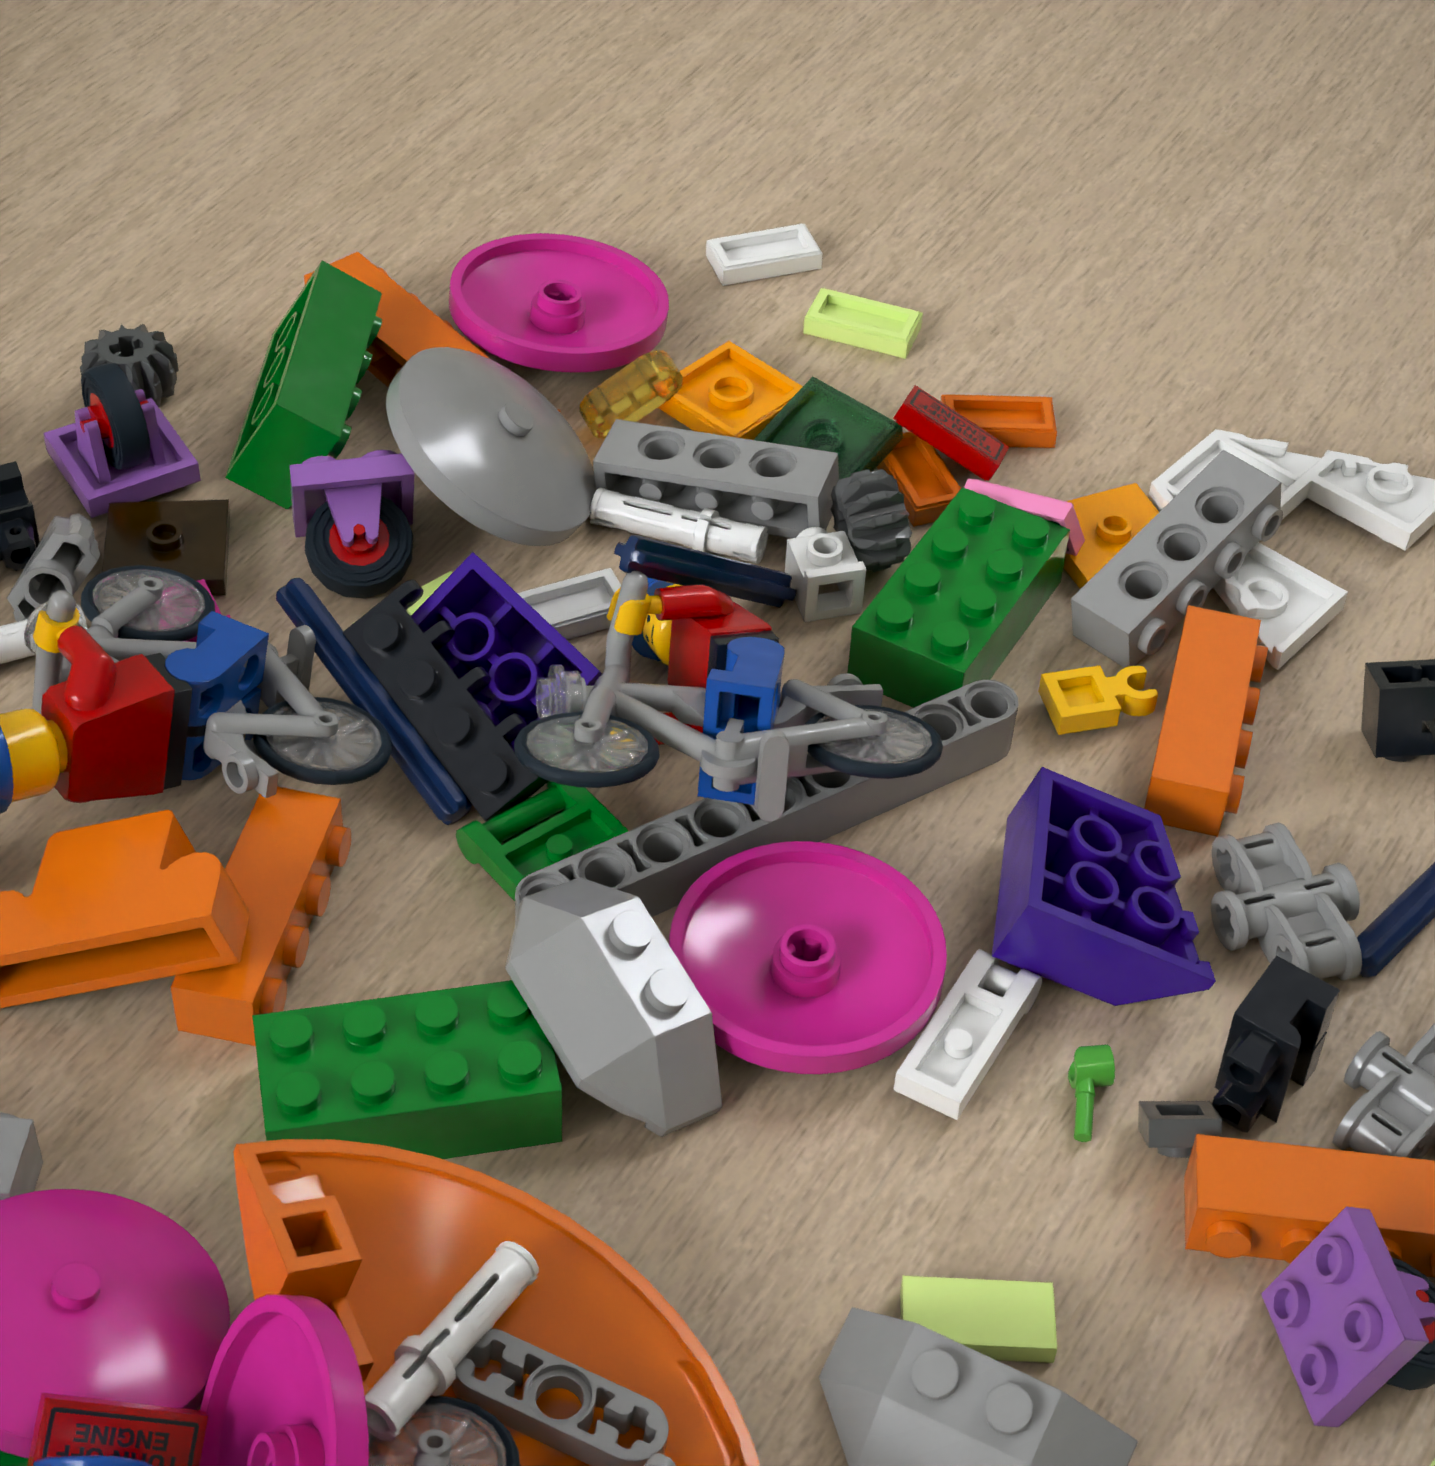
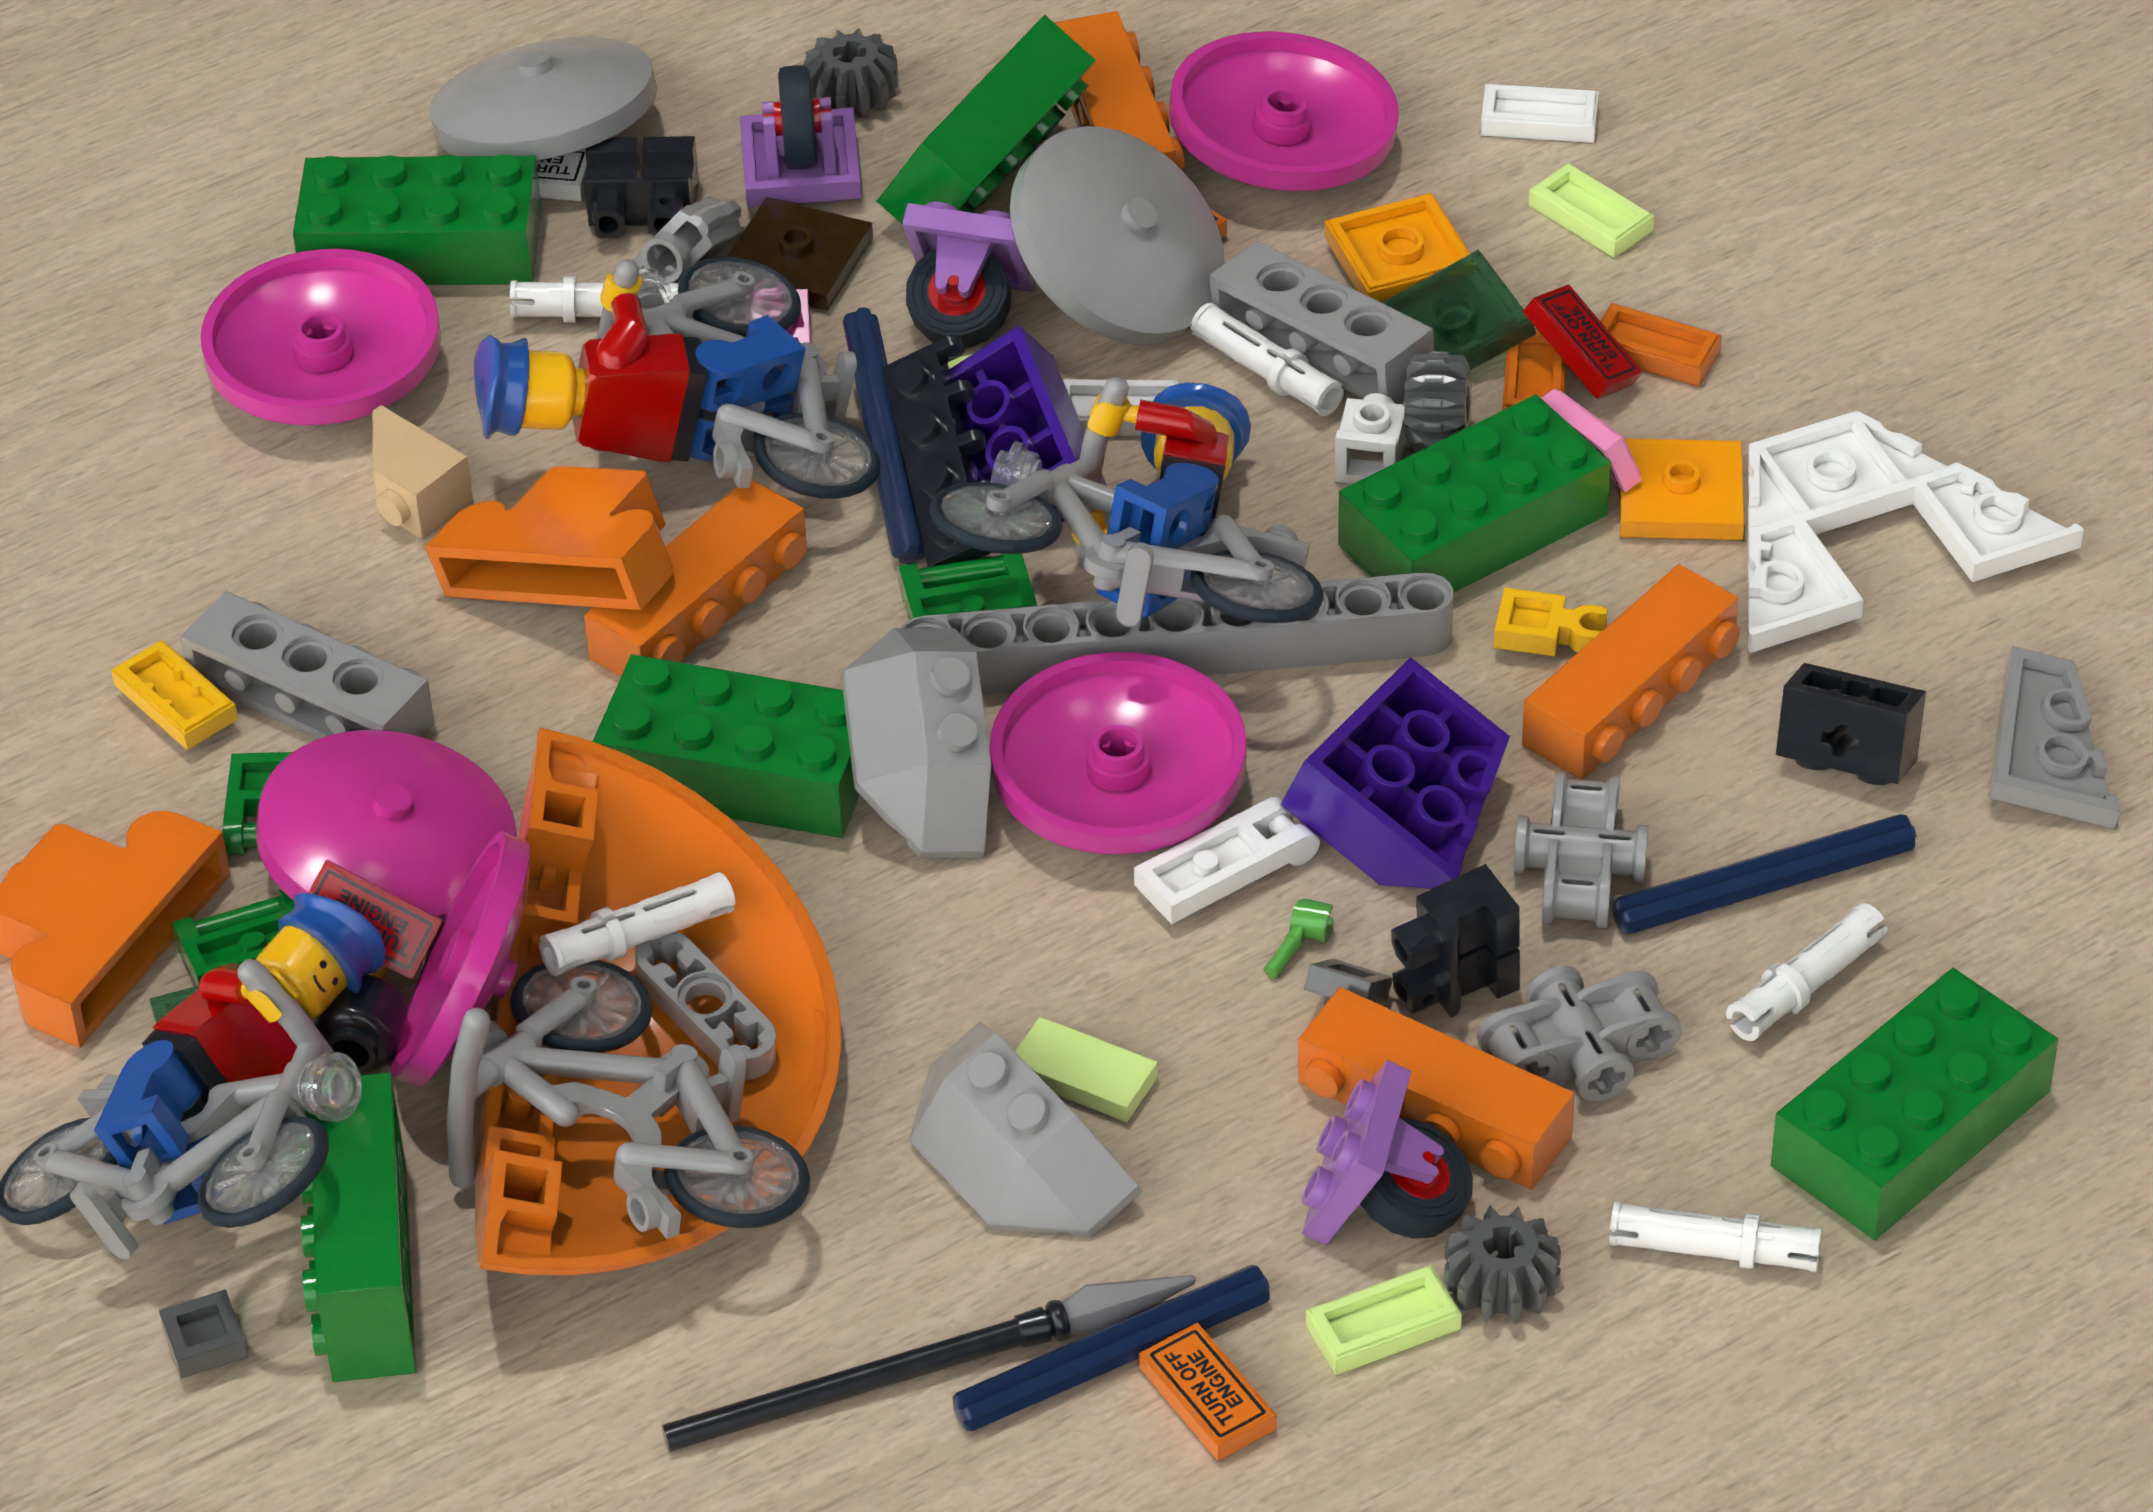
camera: 30 degrees right, 0 degrees up
clear yellow beam [579,350,683,439] -> none
dark blue axle [614,535,797,608] -> none
light grey brick [1071,449,1283,668] -> none

